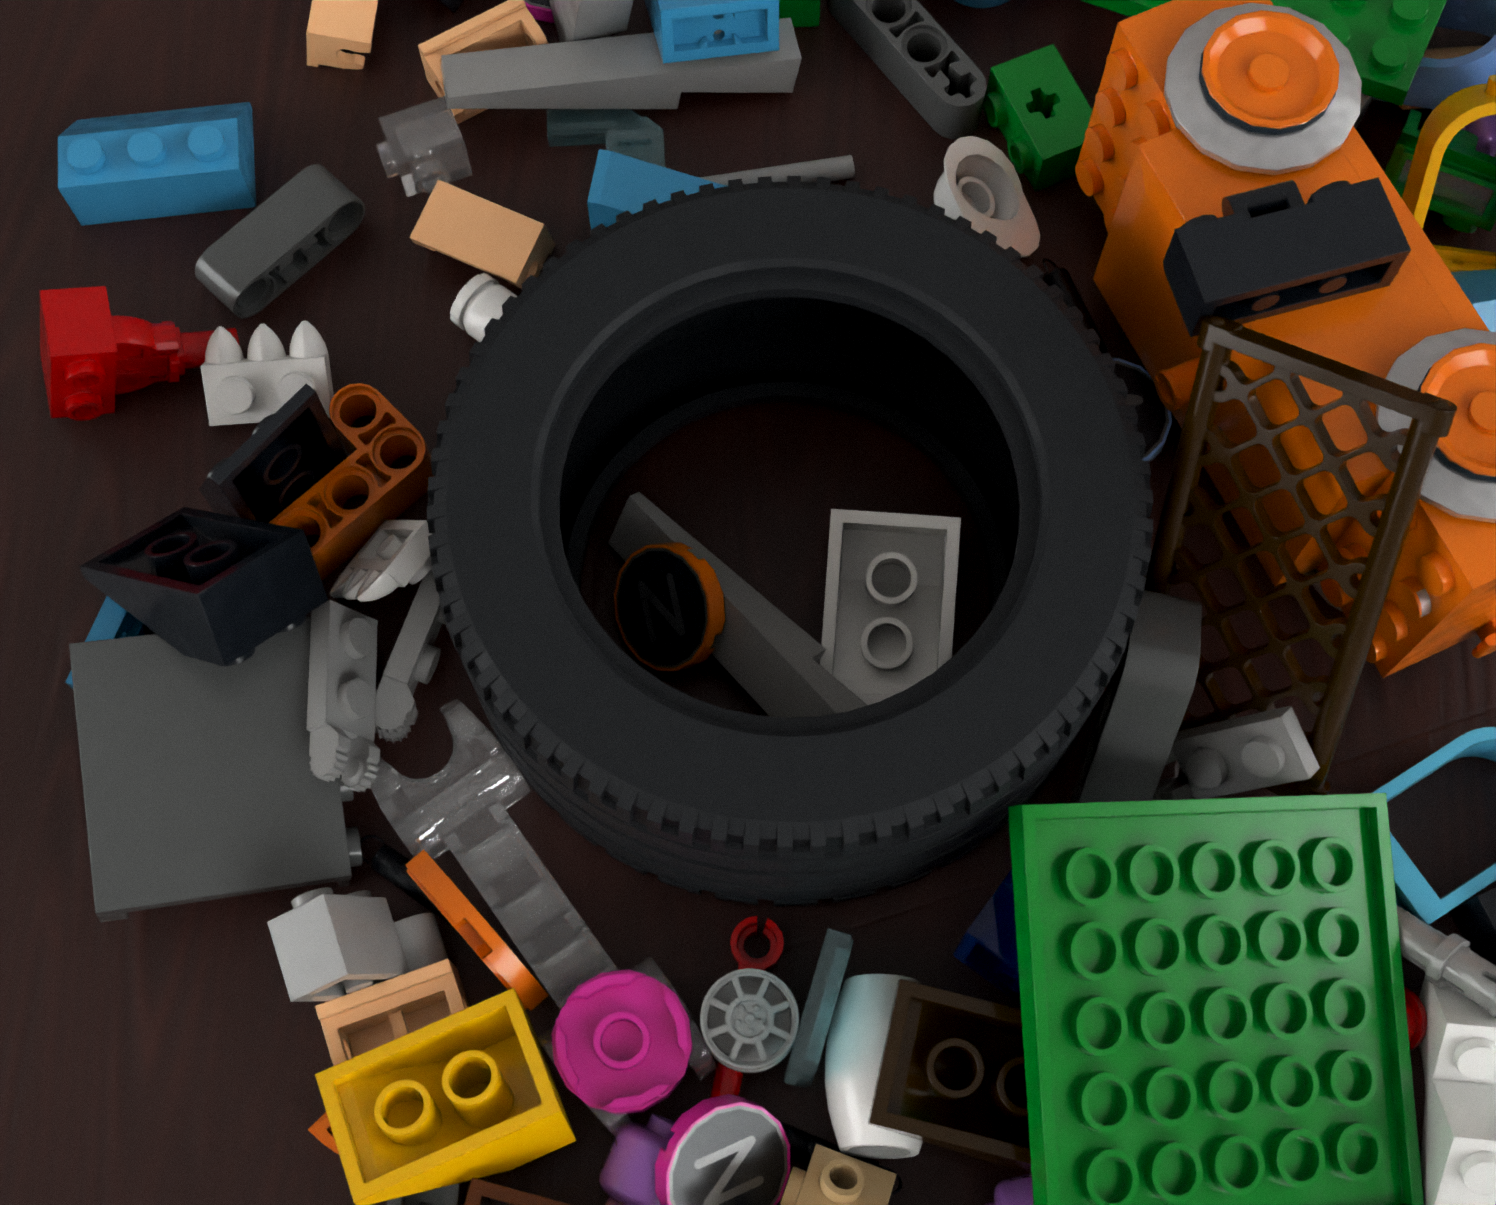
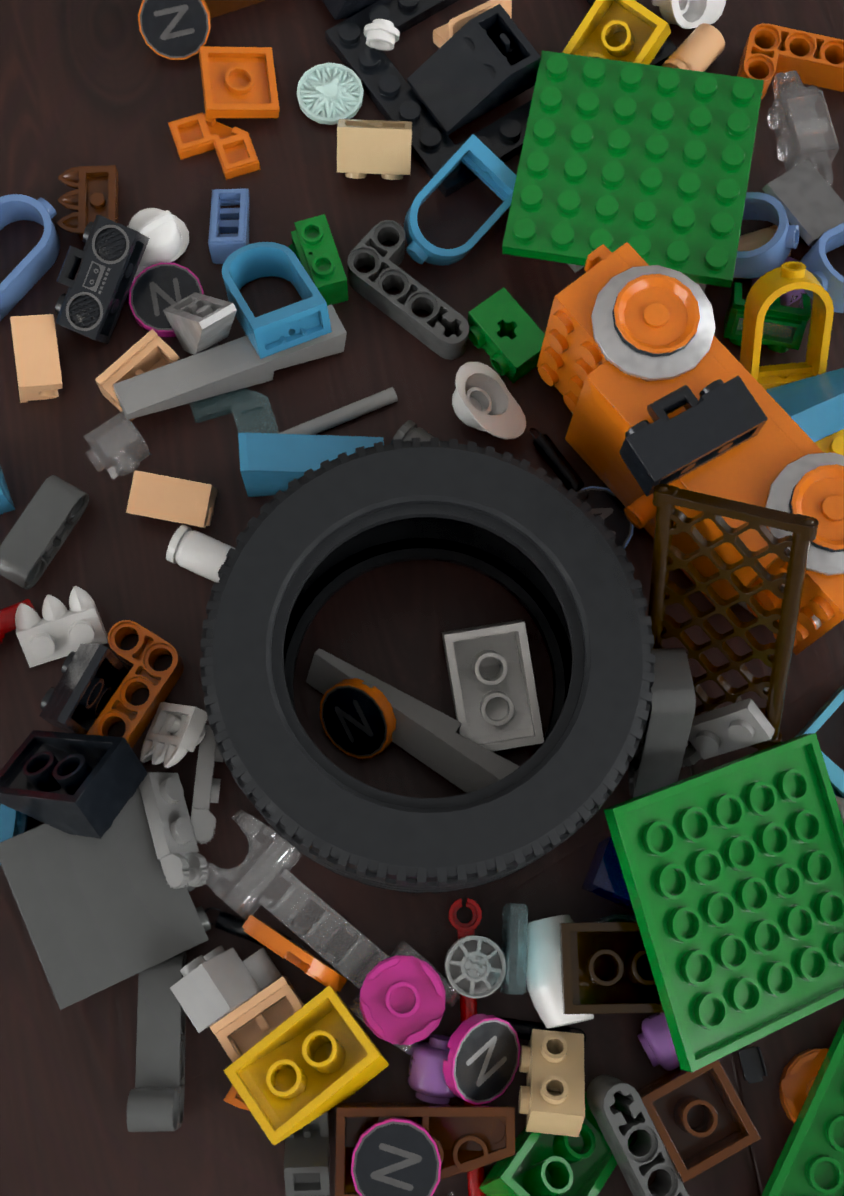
camera: 20 degrees left, 5 degrees up
none -> dark grey beam [127,951,187,1132]

